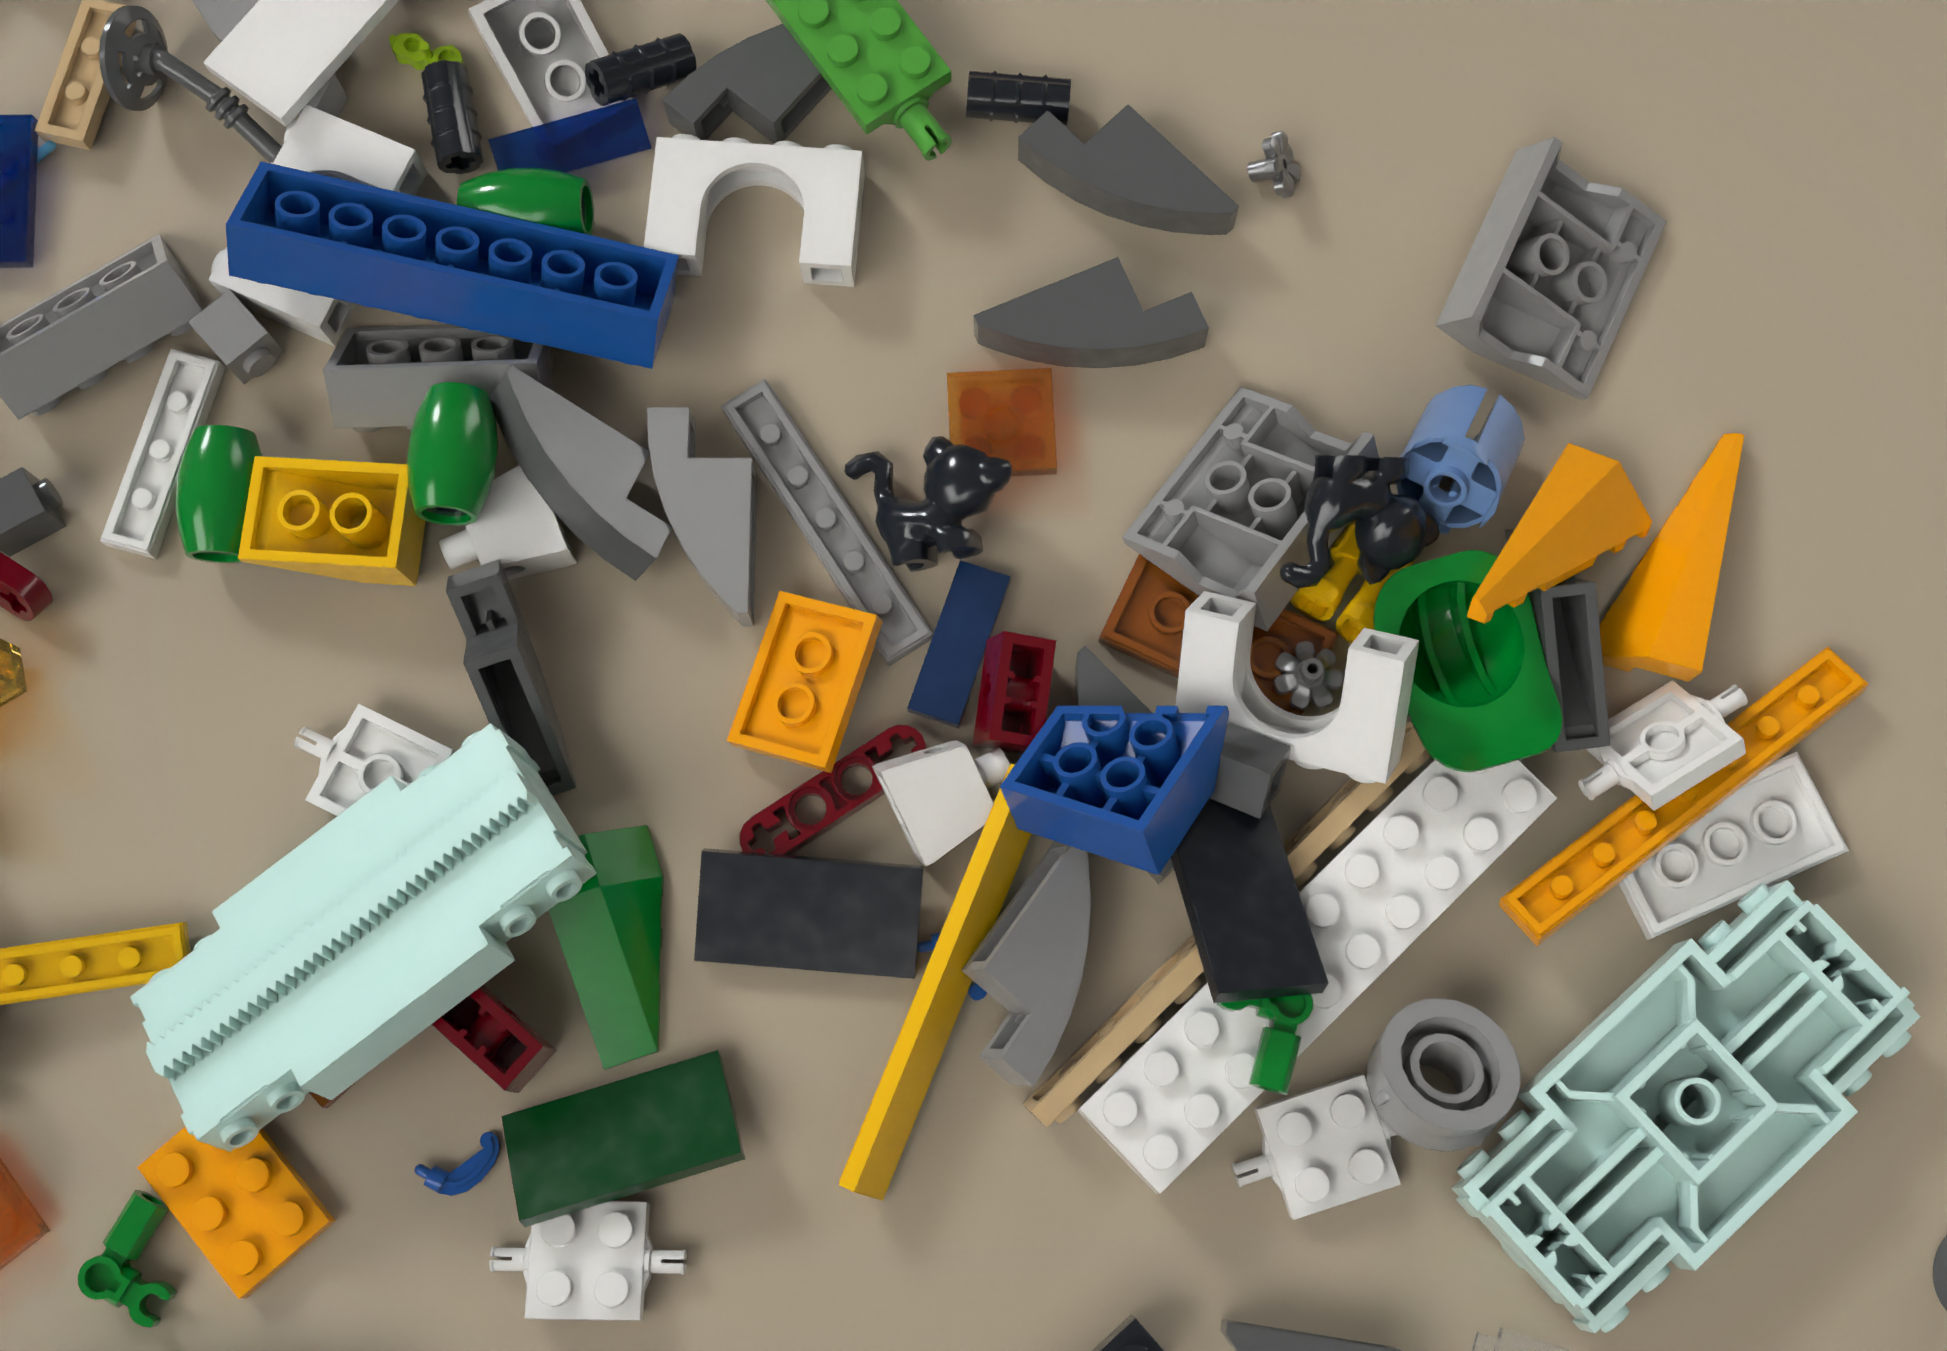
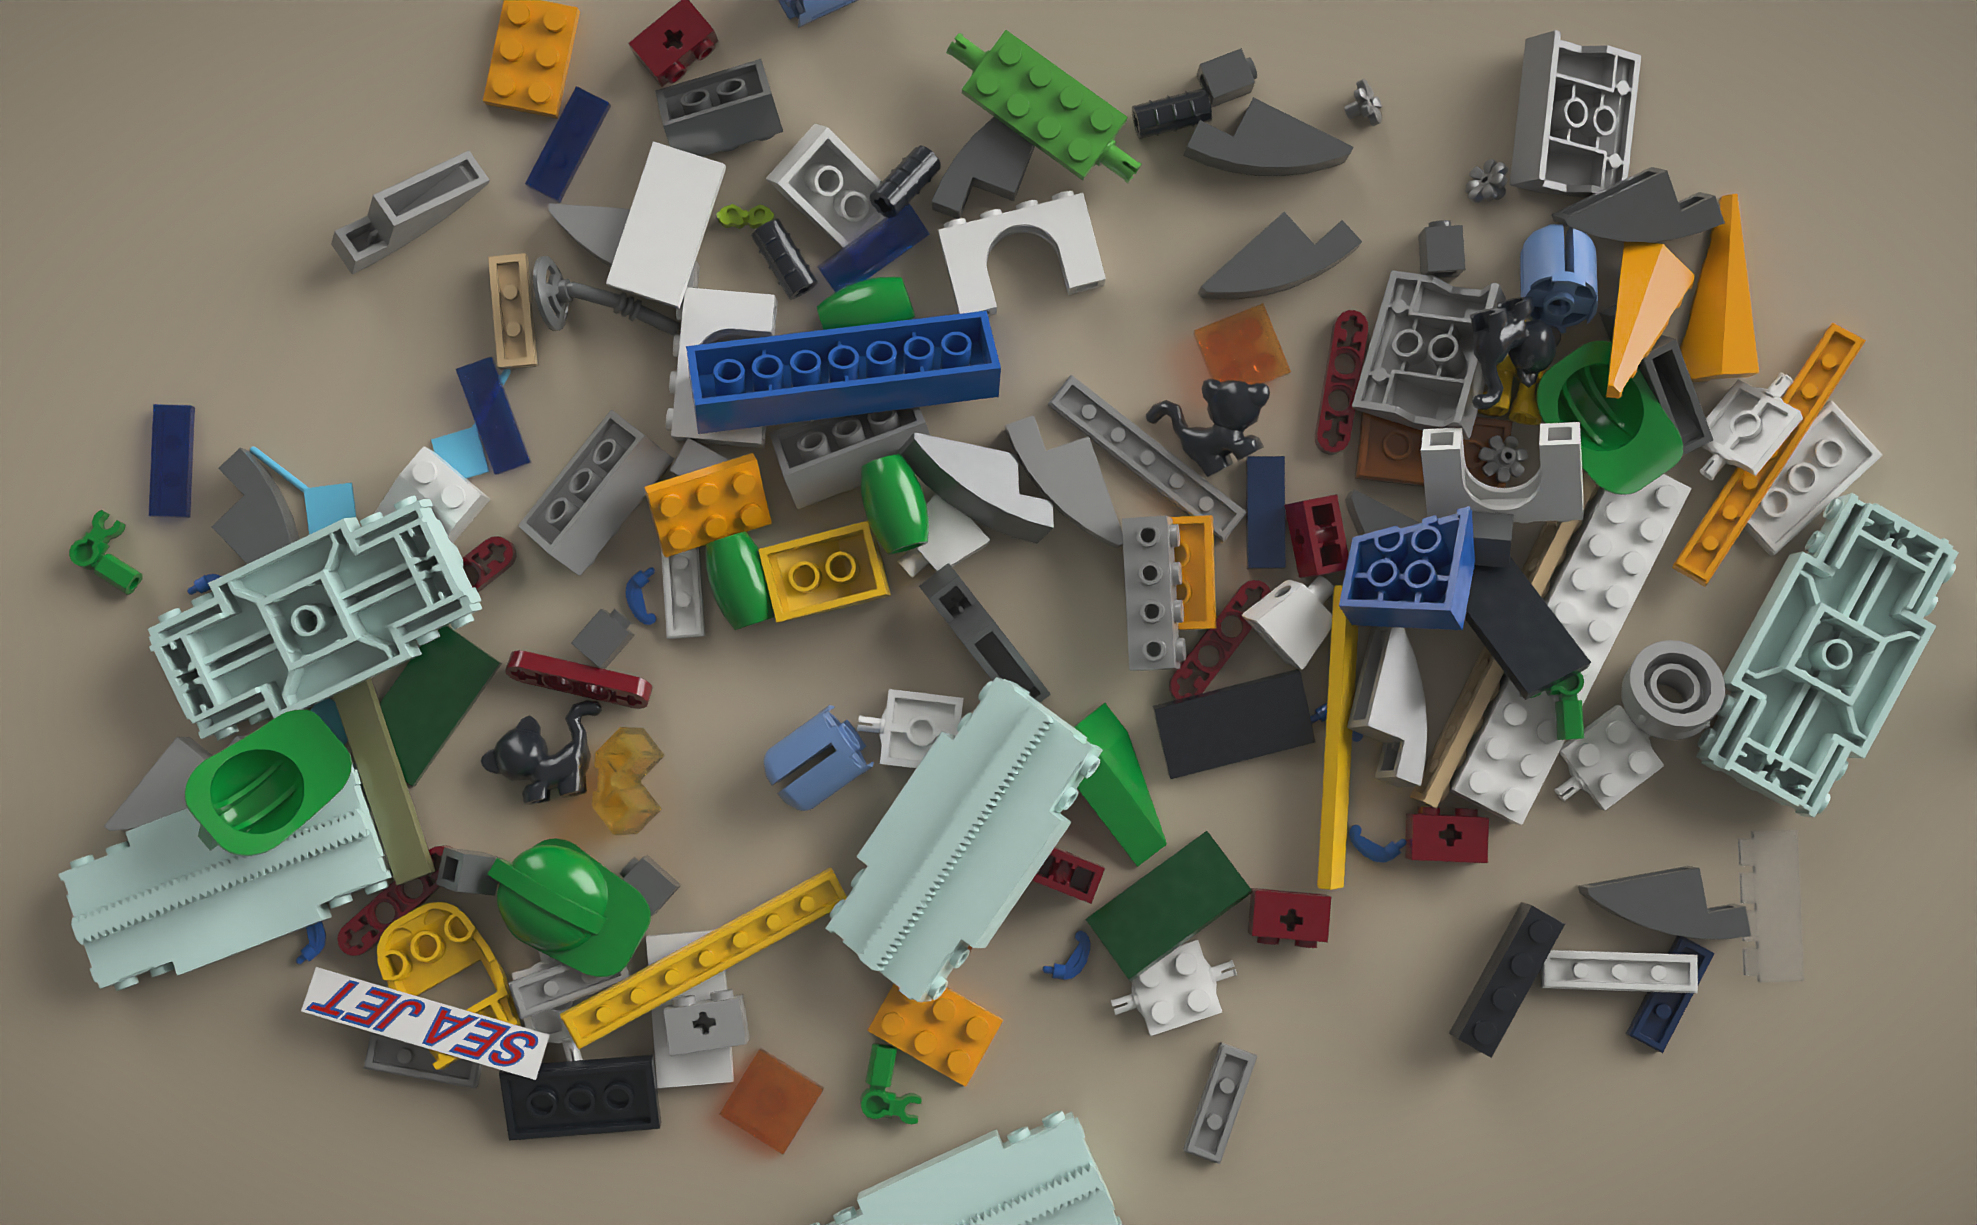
camera: 25 degrees left, 10 degrees up
none -> blue piece [625,567,657,625]
none -> light orange plate [644,453,772,558]
none -> medium blue cylinder [764,705,874,811]
none -> light grey brick [1122,515,1186,671]
none -> dark grey brick [1196,48,1257,108]
none -> dark red brick [1248,888,1332,948]
none -> dark red beam [1315,310,1368,455]
none -> blue piece [1349,825,1407,863]
none -> dark red brick [1405,806,1489,863]
none -> dark grey brick [1418,220,1466,278]
none -> flat silver plant [1465,159,1509,203]
none -> dark grey slope [1551,167,1725,242]

